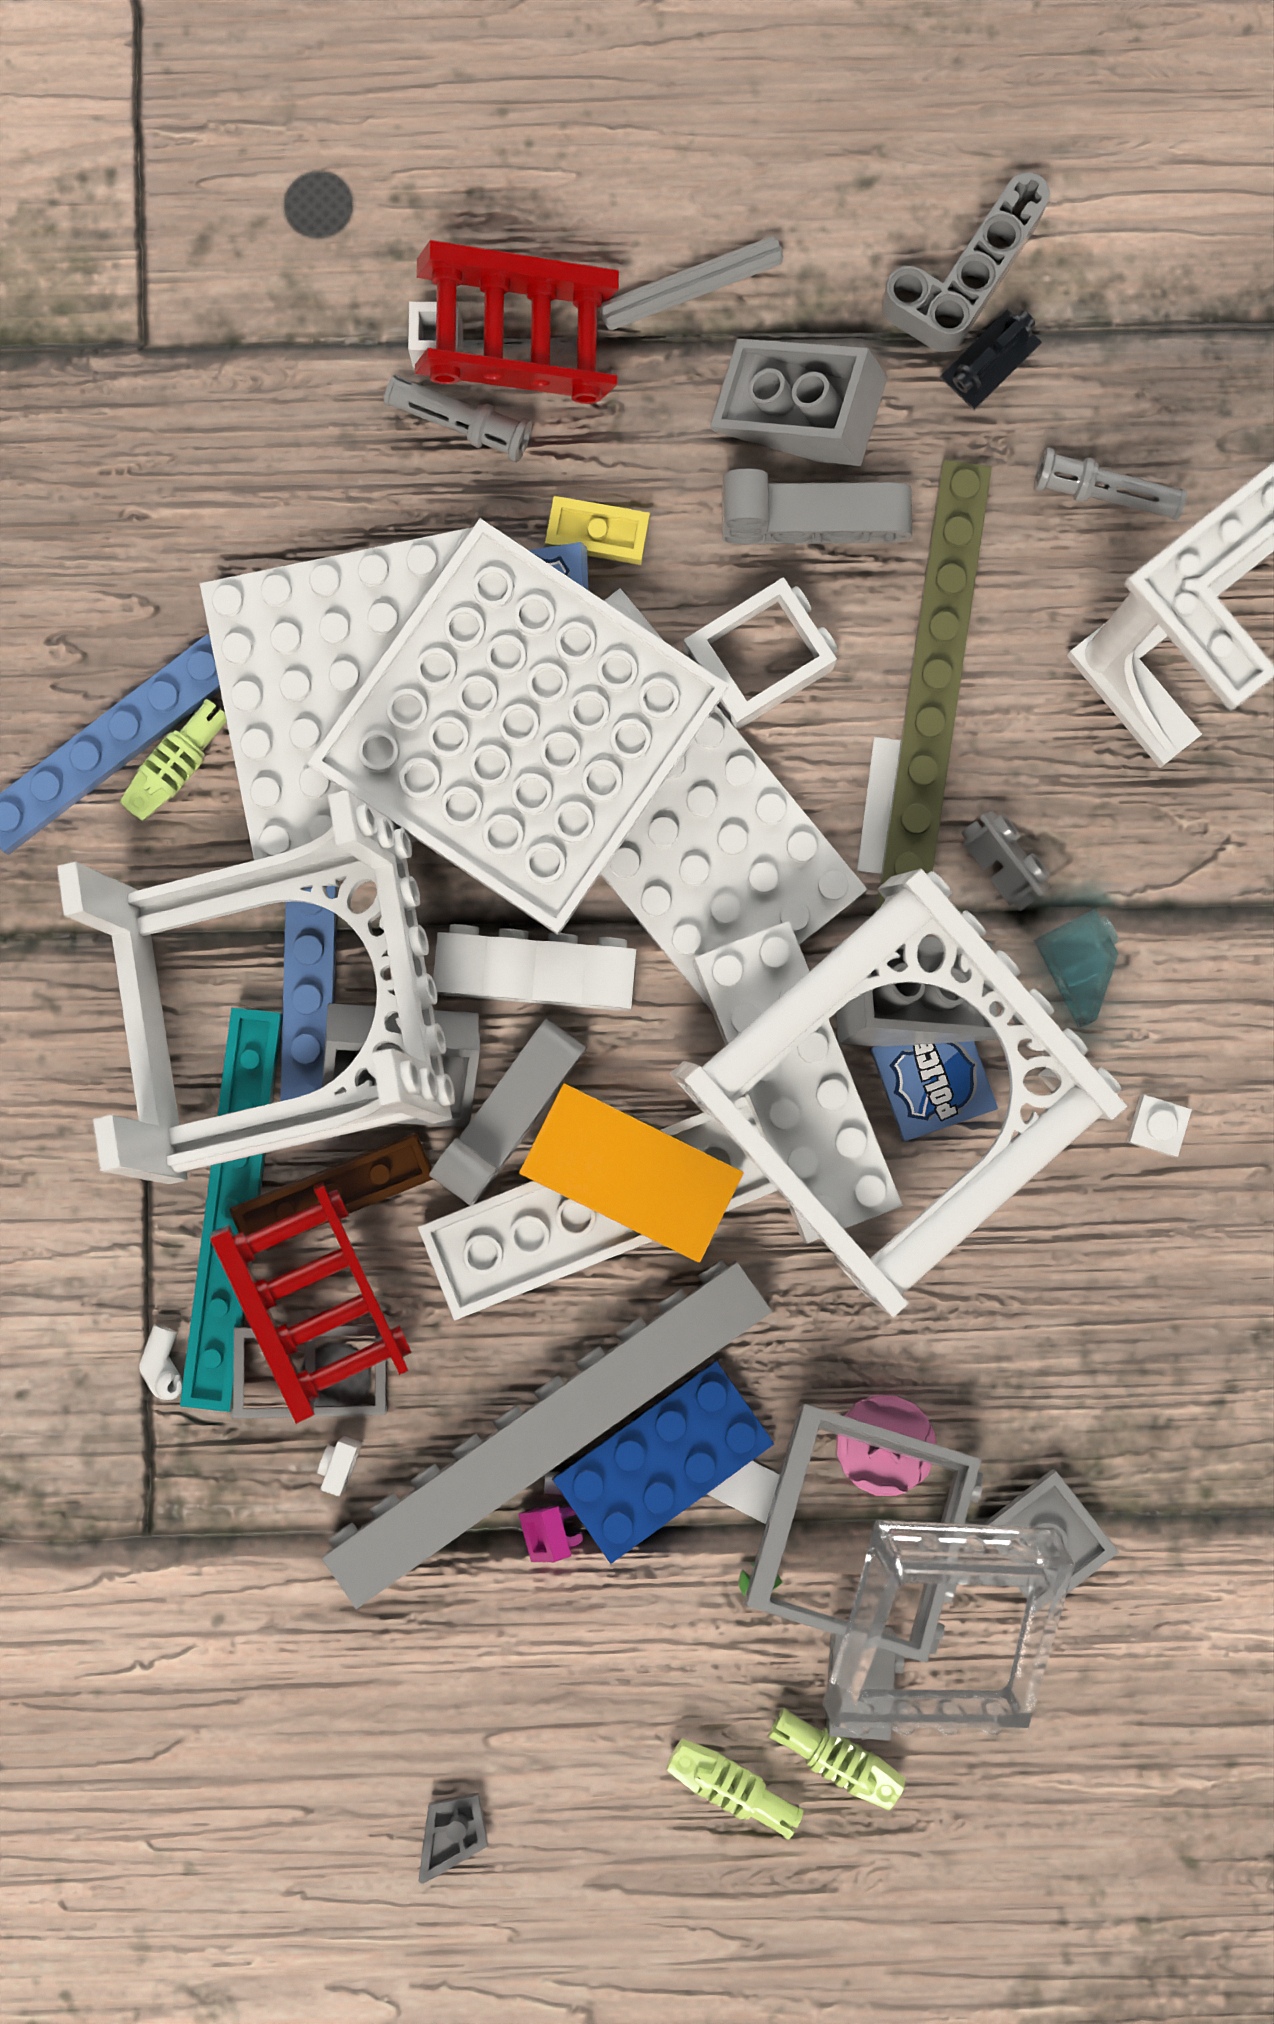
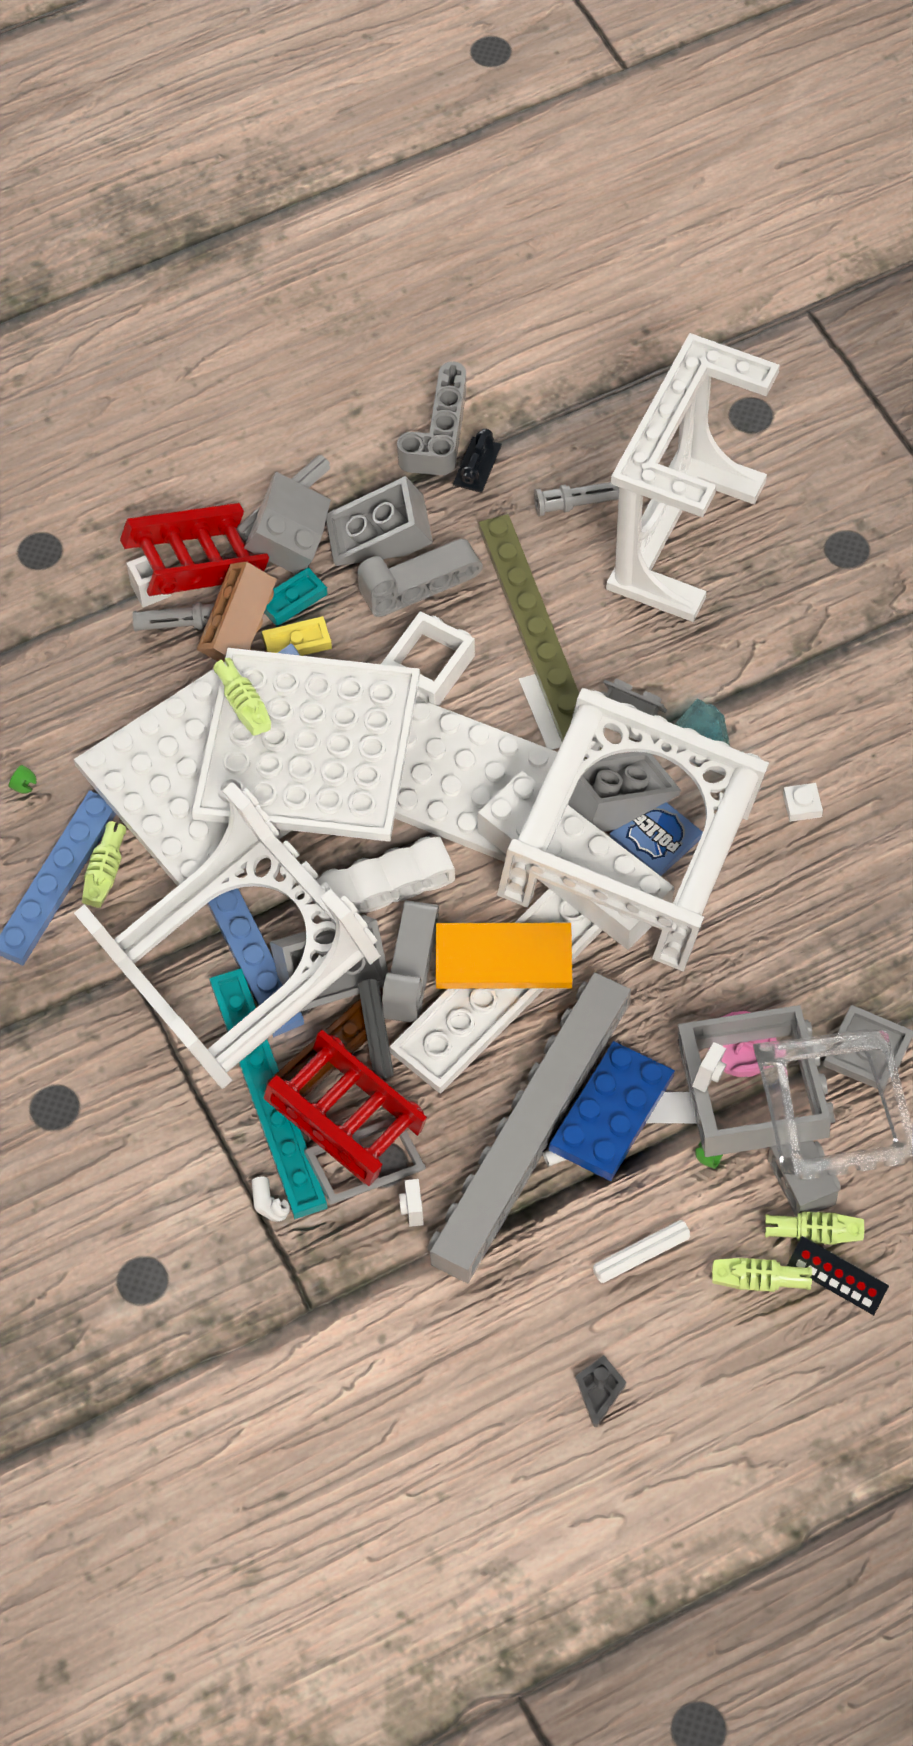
camera: 25 degrees left, 25 degrees down
dark pink tile [518,1506,583,1562] -> none
none -> bright green hinge [9,765,37,794]
none -> medium nougat brick [197,562,277,662]
none -> yellowish green hinge [213,658,271,736]
none -> light grey slope [244,472,331,574]
none -> teal plate [264,567,328,627]
none -> dark grey axle [358,979,394,1080]
none -> white axle [593,1220,690,1283]
none -> white plate [692,1042,727,1092]
none -> black sticker [787,1236,890,1316]

